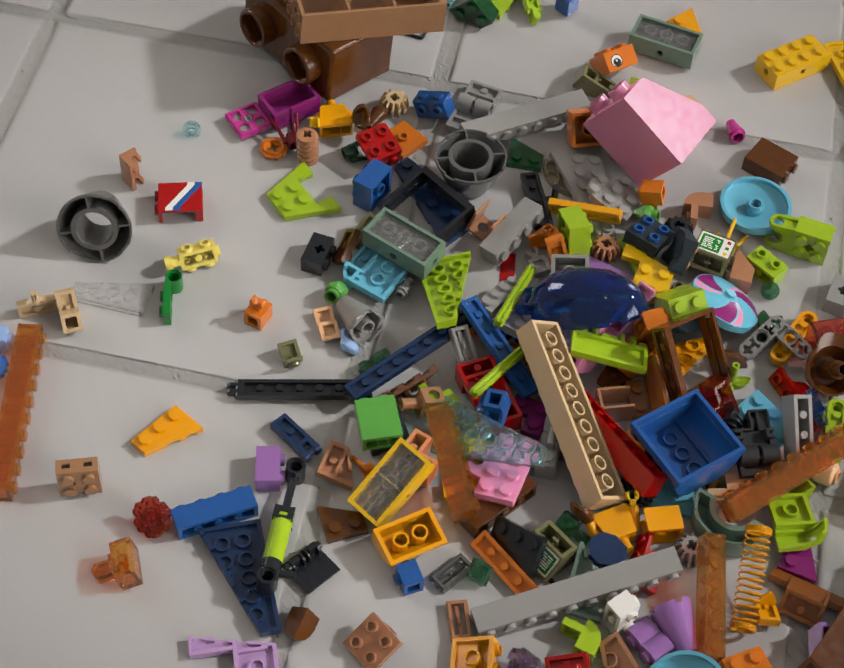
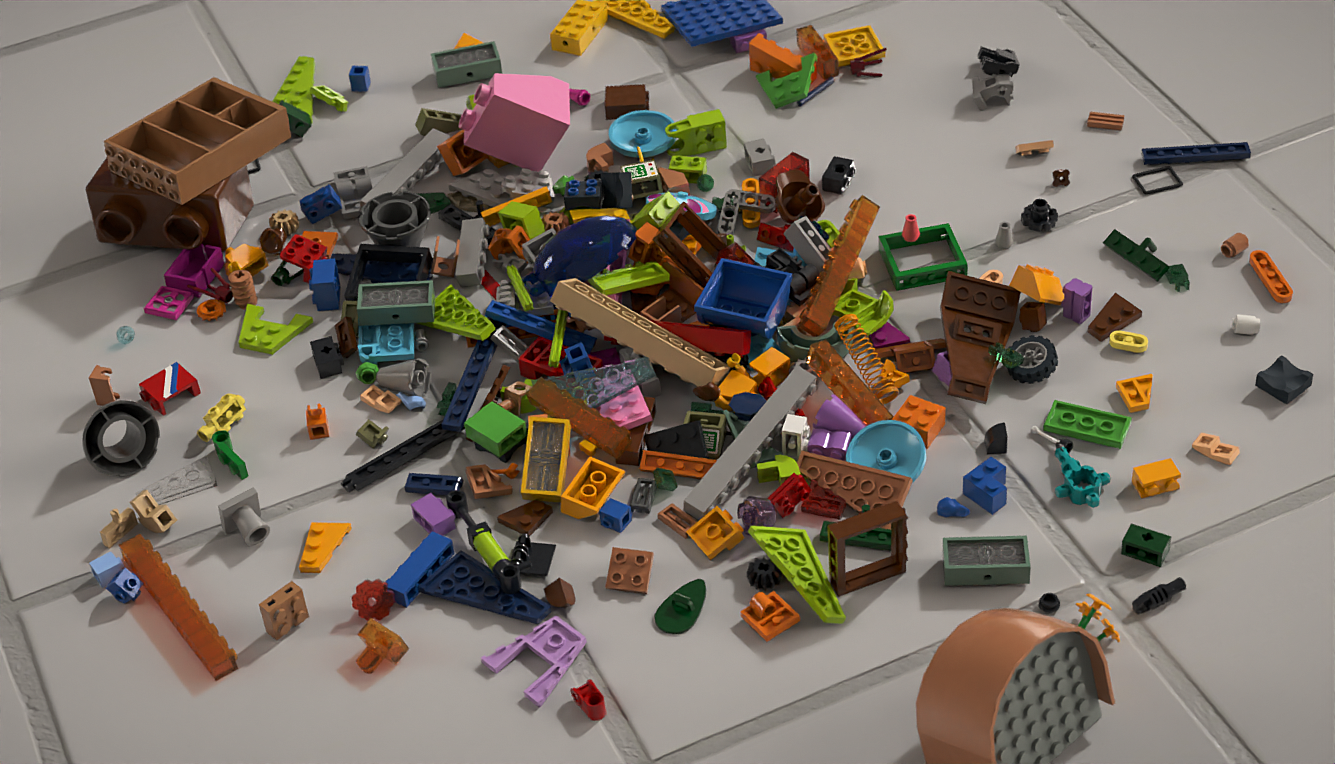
camera: 30 degrees left, 10 degrees down
orange brick [589,42,639,75] -> none
orange brick [637,179,666,210] -> none
none -> light grey plant [218,487,270,546]

